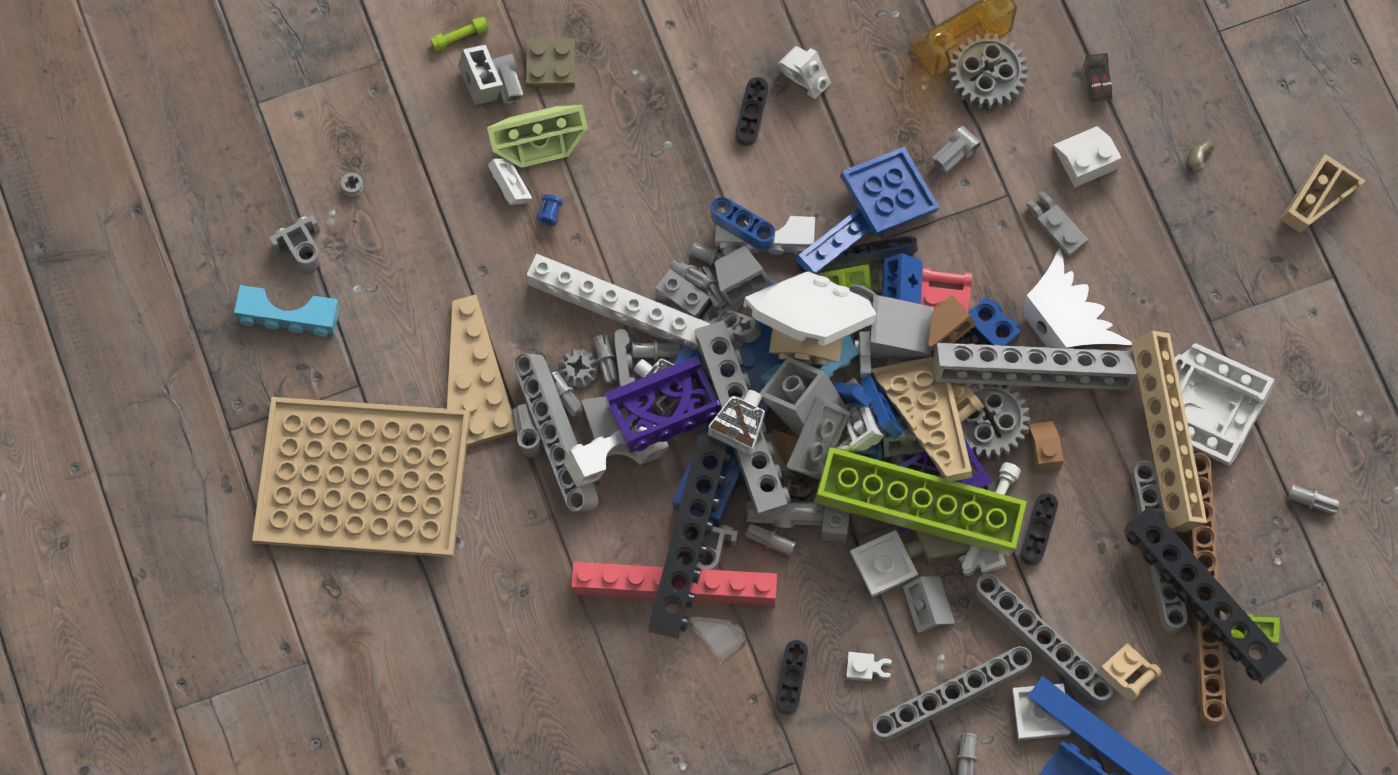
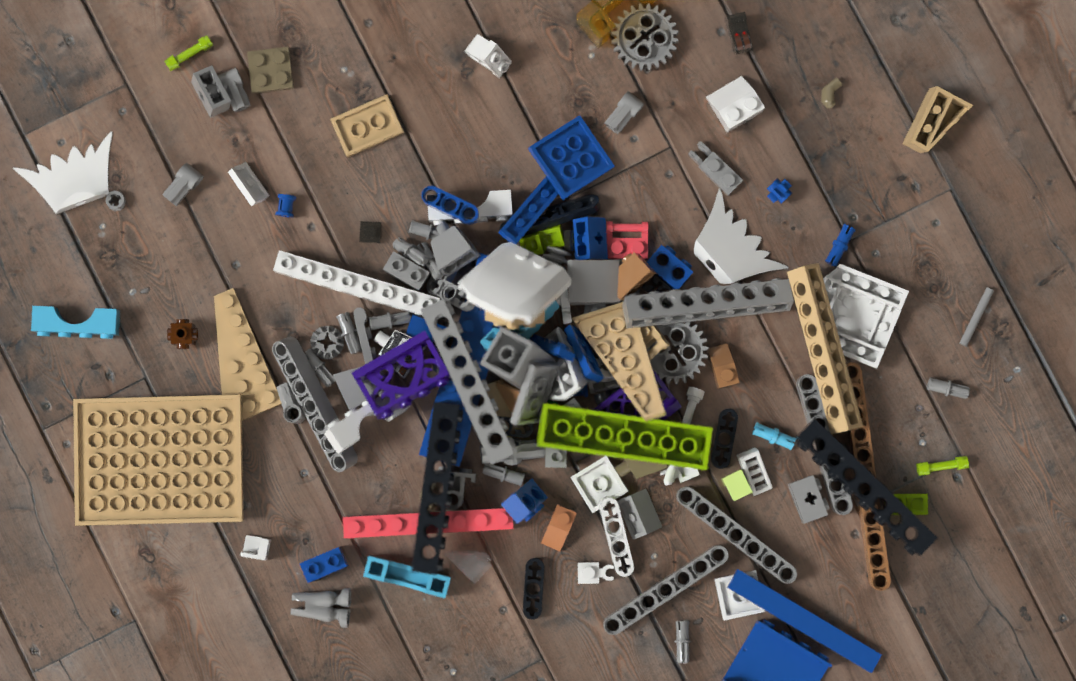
camera: 10 degrees left, 15 degrees up
light grey pin [269,215,321,272] -> none
yellowish green wedge [487,105,588,168] -> none
torso [709,390,765,456] -> none
black beam [736,77,768,146] -> none
tan plate [1097,643,1161,701] -> none
none -> white piece [13,132,112,214]
none -> light grey piece [162,163,204,206]
none -> reddish brown brick [167,319,198,349]
none -> white panel [240,535,271,560]
none -> light grey piece [291,588,351,628]
none -> blue brick [300,546,349,583]
none -> tan tile [330,94,404,158]
none -> clear smoke plate [359,221,382,244]
none -> medium azure arch [363,555,451,598]
none -> blue brick [501,479,548,524]
none -> nougat slope [541,505,577,551]
none -> white beam [599,496,634,577]
none -> yellowish green panel [721,469,752,501]
none -> white slope [736,448,773,496]
none -> medium azure pin [752,422,796,450]
none -> blue gear [767,178,792,203]
none -> light grey brick [788,475,829,524]
none -> blue pin [825,224,856,267]
none -> lime bar [916,456,969,476]
none -> light grey bar [959,287,994,347]

